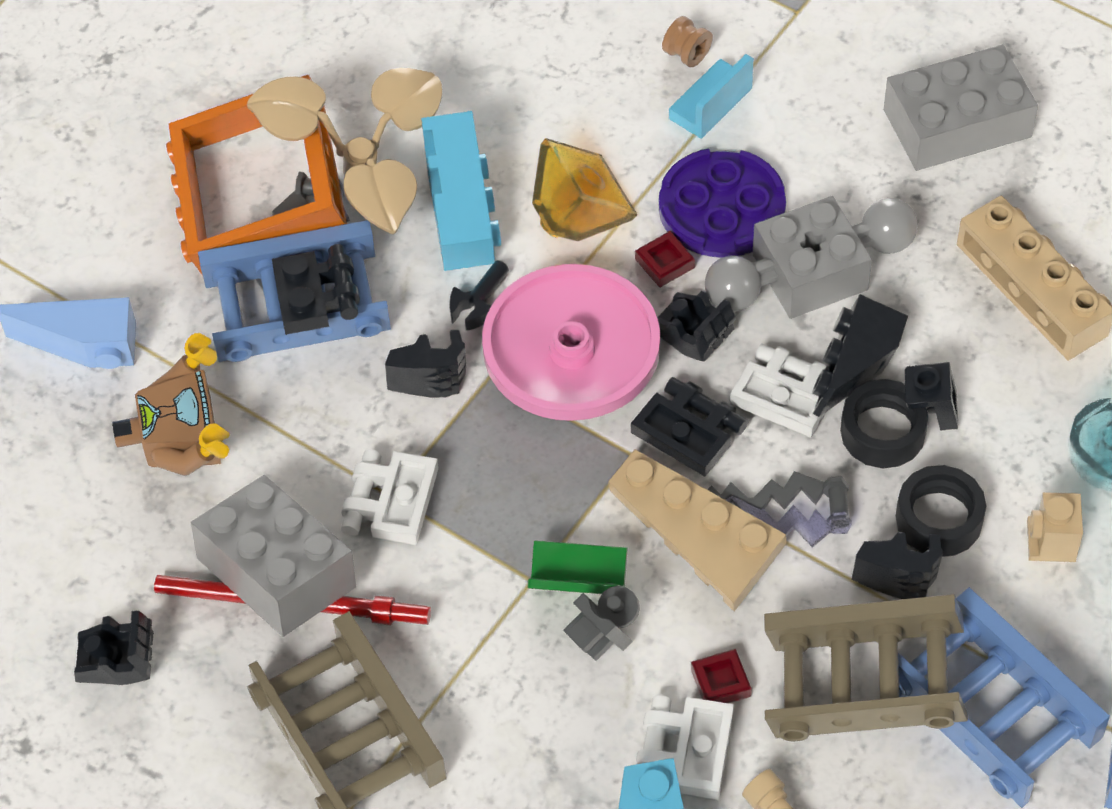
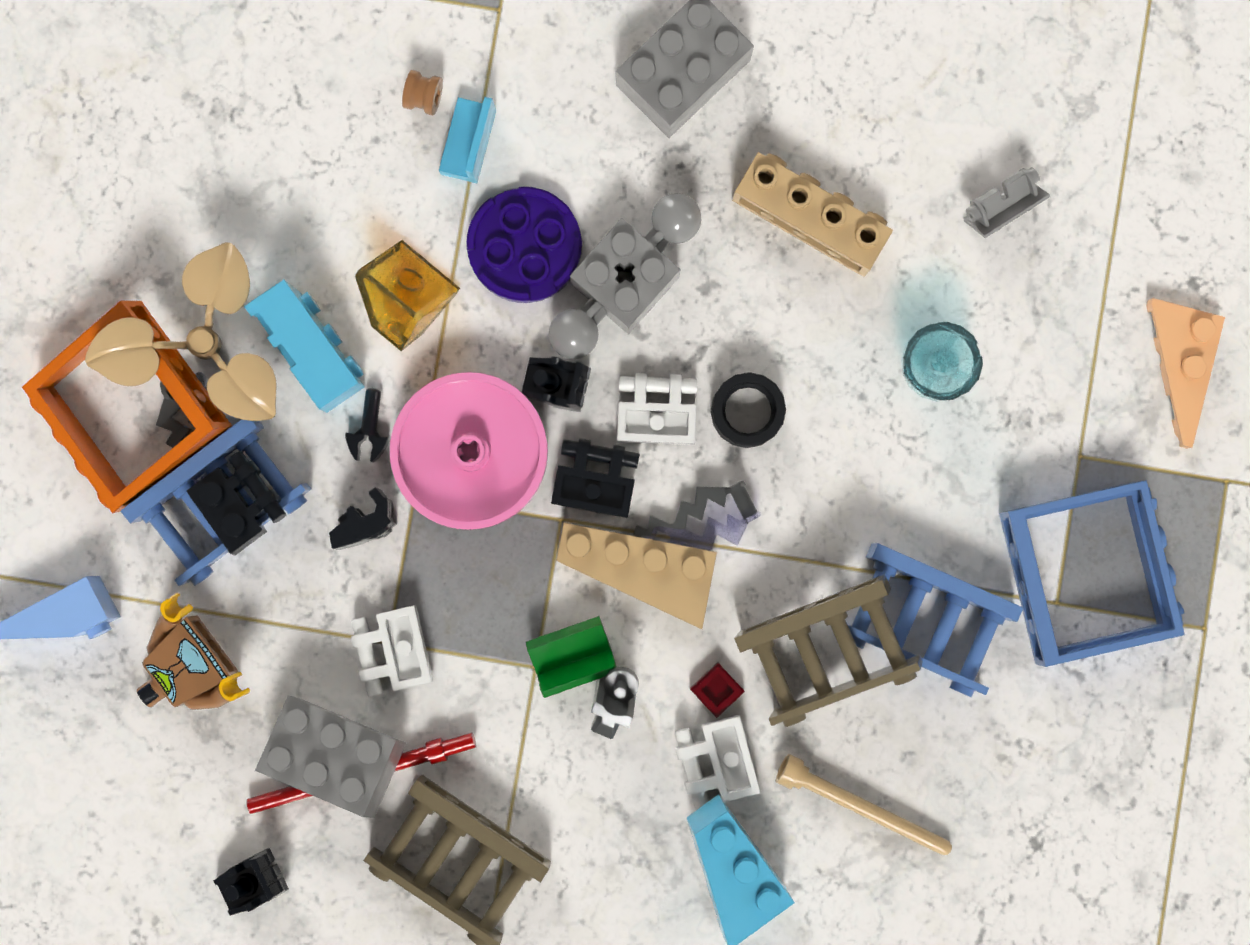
camera: 25 degrees left, 30 degrees up
dark red tile [635,231,695,288] -> none
black slope [812,294,908,417] -> none
black hand [852,532,943,599] -> none
black tyre [895,465,987,557] -> none
black bracket [905,362,958,431] -> none
tan brick [1027,492,1083,562] -> none

